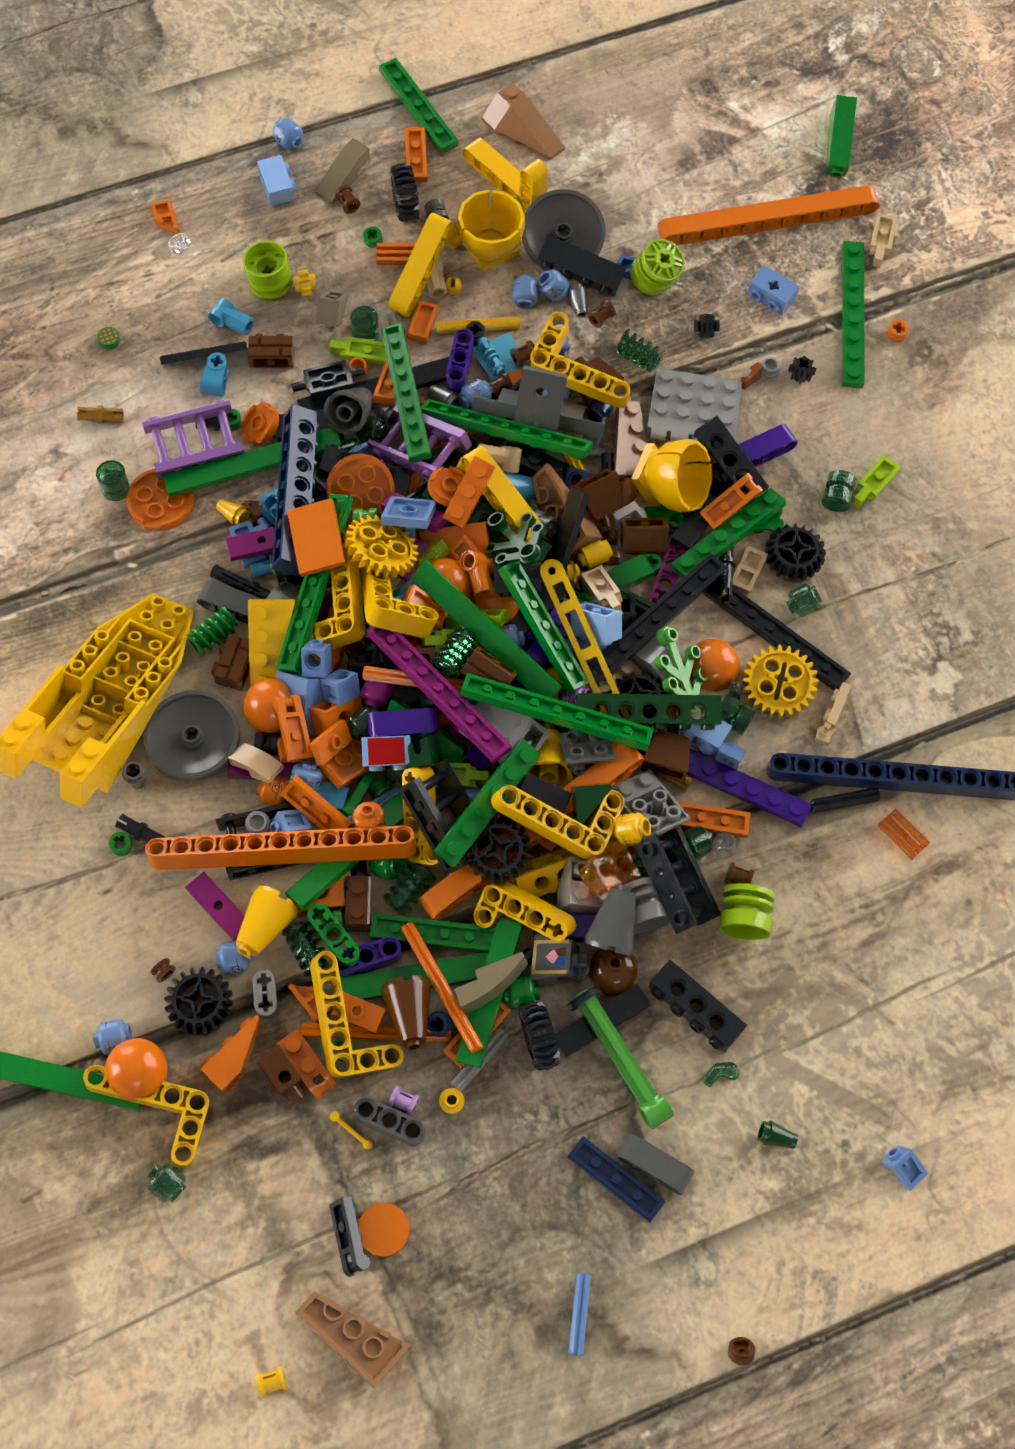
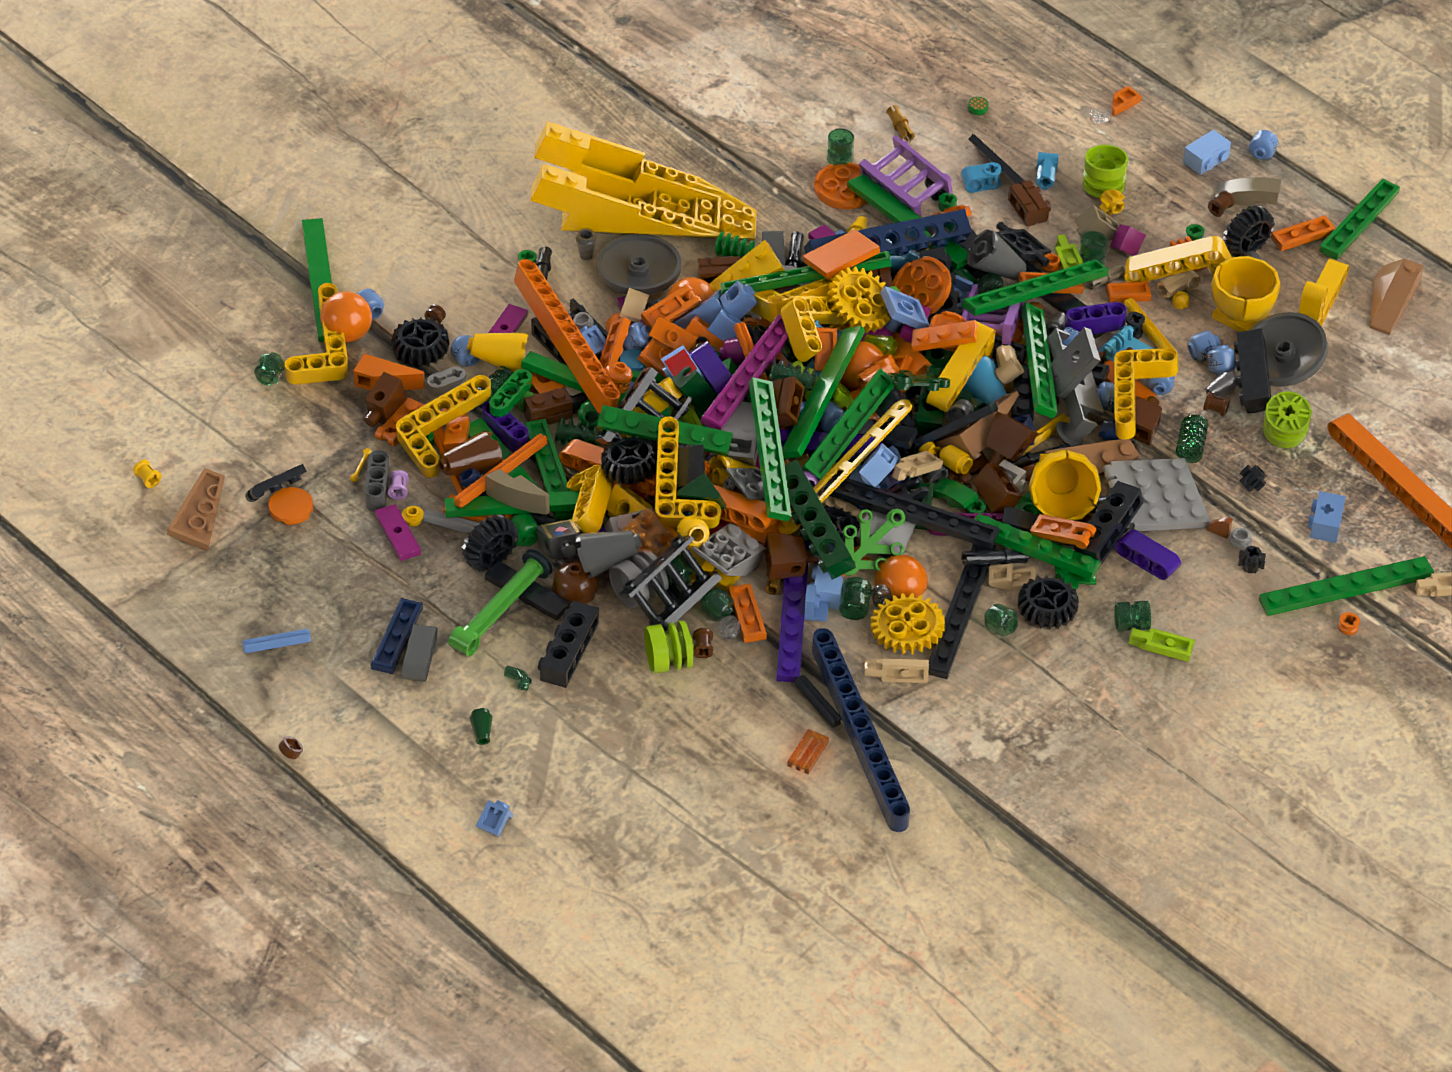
camera: 70 degrees right, 20 degrees down
none -> magenta tile [375,504,421,561]
none -> magenta panel [1110,224,1146,256]

